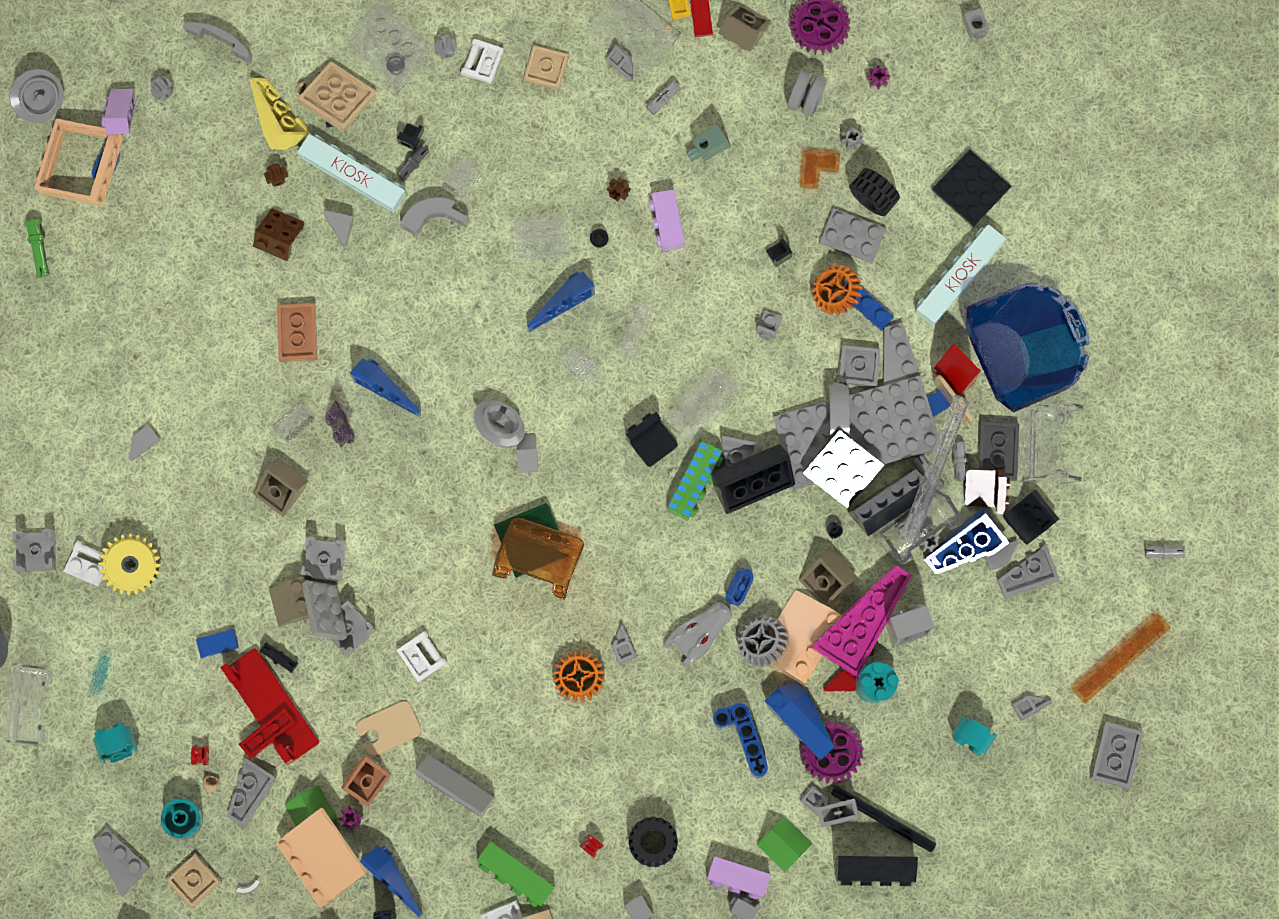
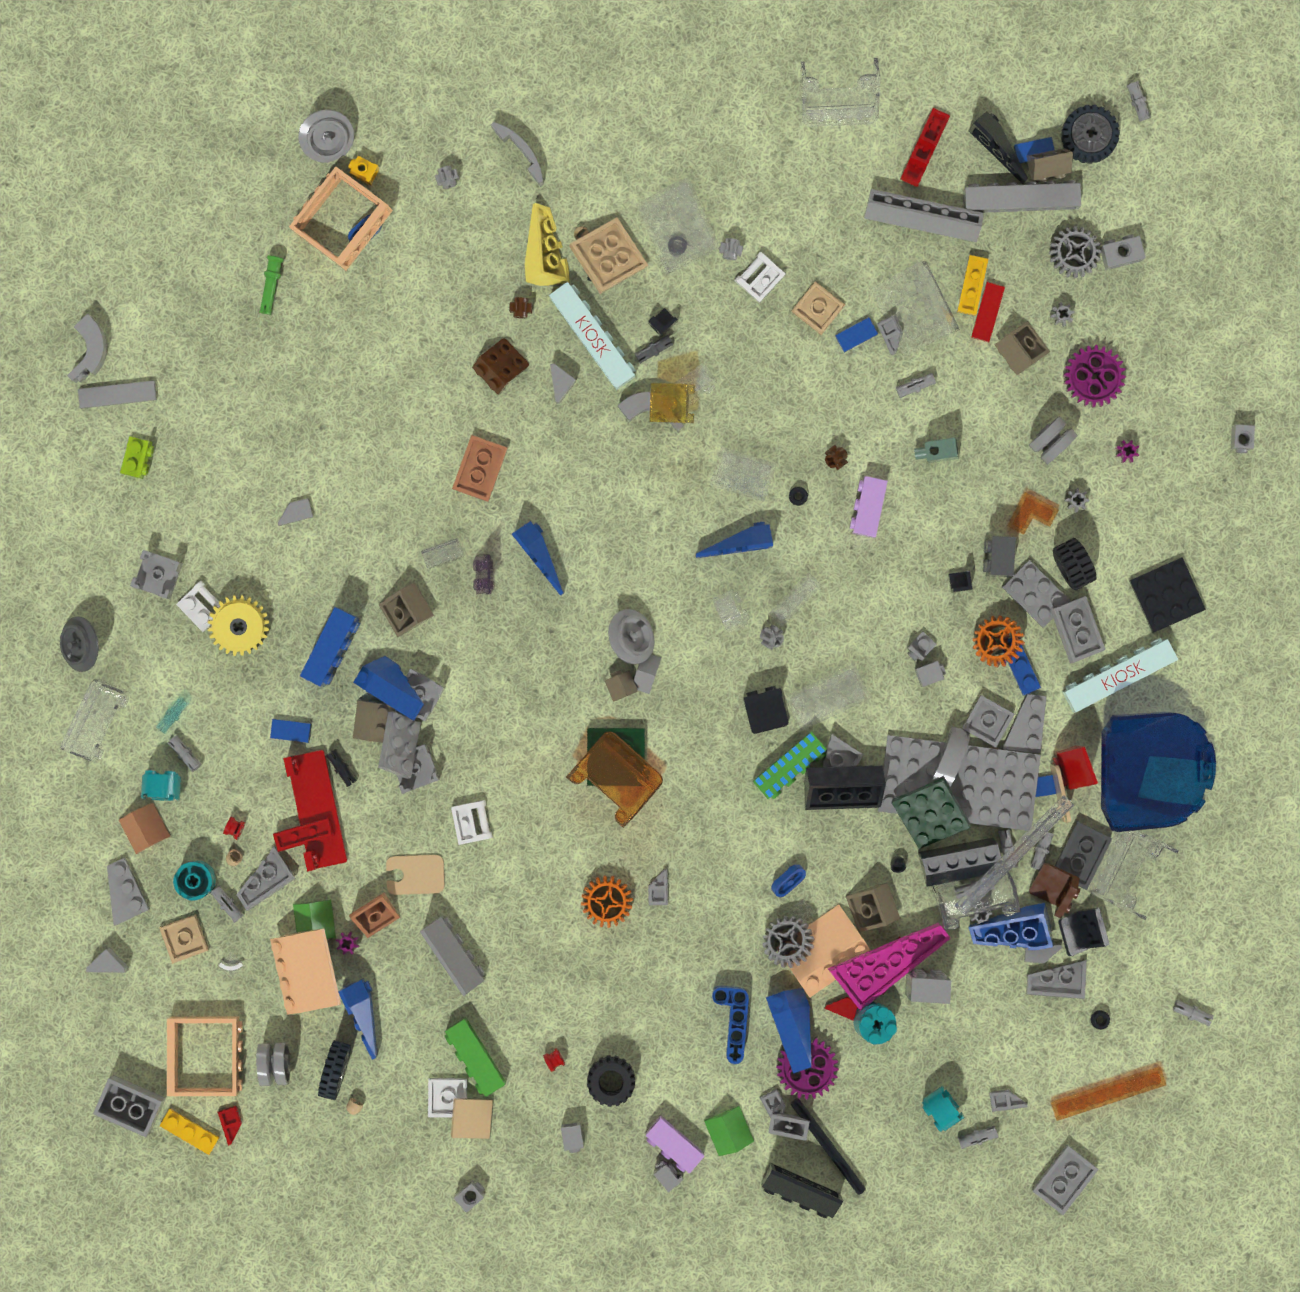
camera: 25 degrees right, 10 degrees up
lavender brick [102,89,135,135] -> none
light grey animal [664,602,732,668] -> none
none -> nougat slope [119,802,170,854]
none -> light grey pin [168,735,202,772]
none -> light grey pin [210,886,244,923]
none -> blue brick [300,607,361,687]
none -> yellow brick [348,156,380,185]
none -> blue wedge [353,656,424,721]
none -> dark tan brick [605,670,638,702]
none -> clear yellow panel [649,383,695,423]
none -> light grey gear [760,624,784,650]
none -> blue tile [835,318,878,353]
none -> light grey brick [915,661,946,687]
none -> light grey pin [958,1126,998,1149]
none -> dark grey brick [983,536,1016,577]
none -> light grey plate [1050,596,1105,663]
none -> black plate [1090,1010,1110,1030]

